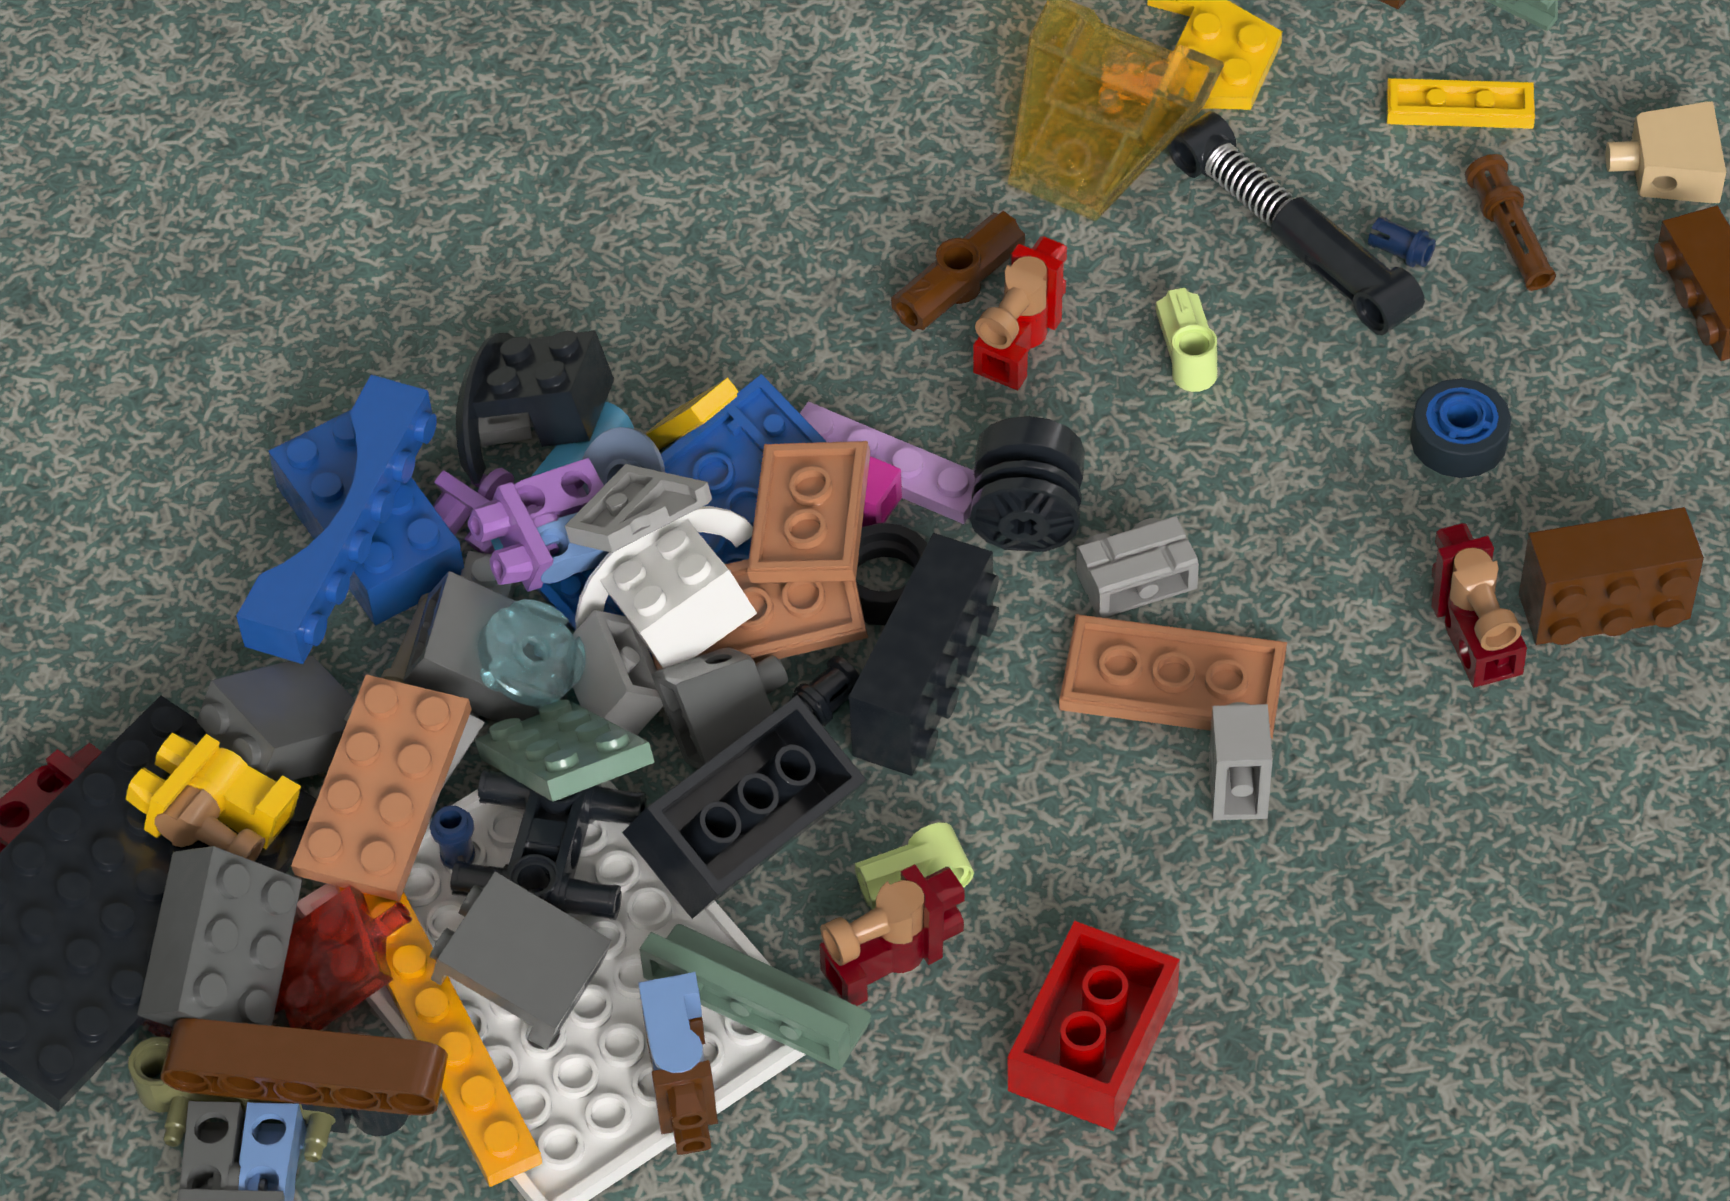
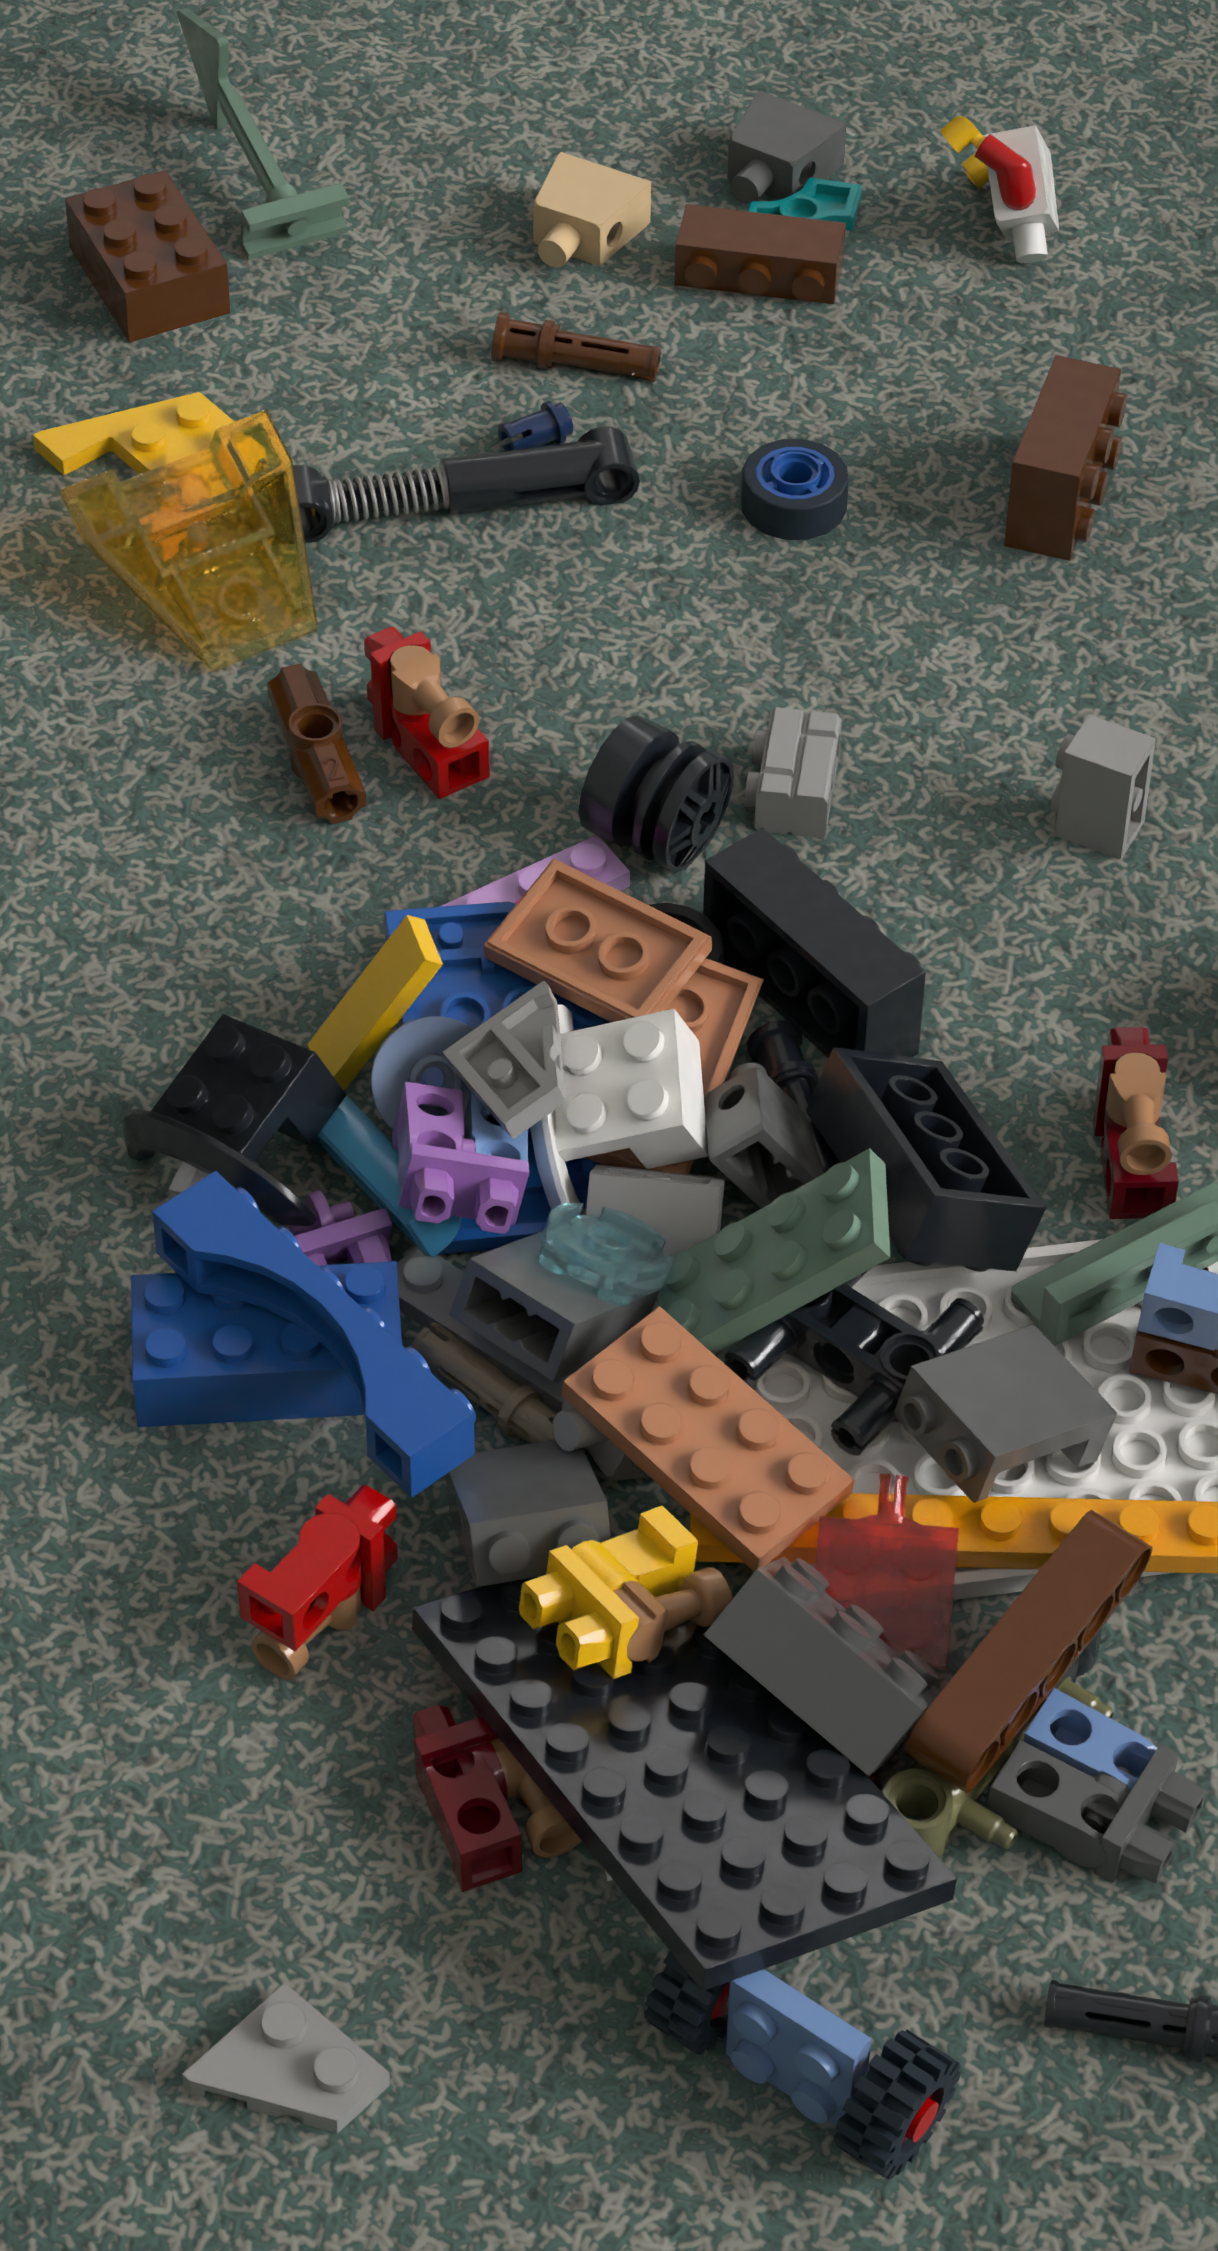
camera: 65 degrees left, 5 degrees down
dark blue pin [430,805,476,870] -> none
yellowish green piece [855,822,974,909] -> none
nougat tile [1059,614,1287,739] -> none
yellowish green piece [1156,288,1217,392] -> none
yellow tile [1387,78,1535,129] -> none
hips [1431,523,1527,688] -> none
none -> red hips [237,1485,398,1680]

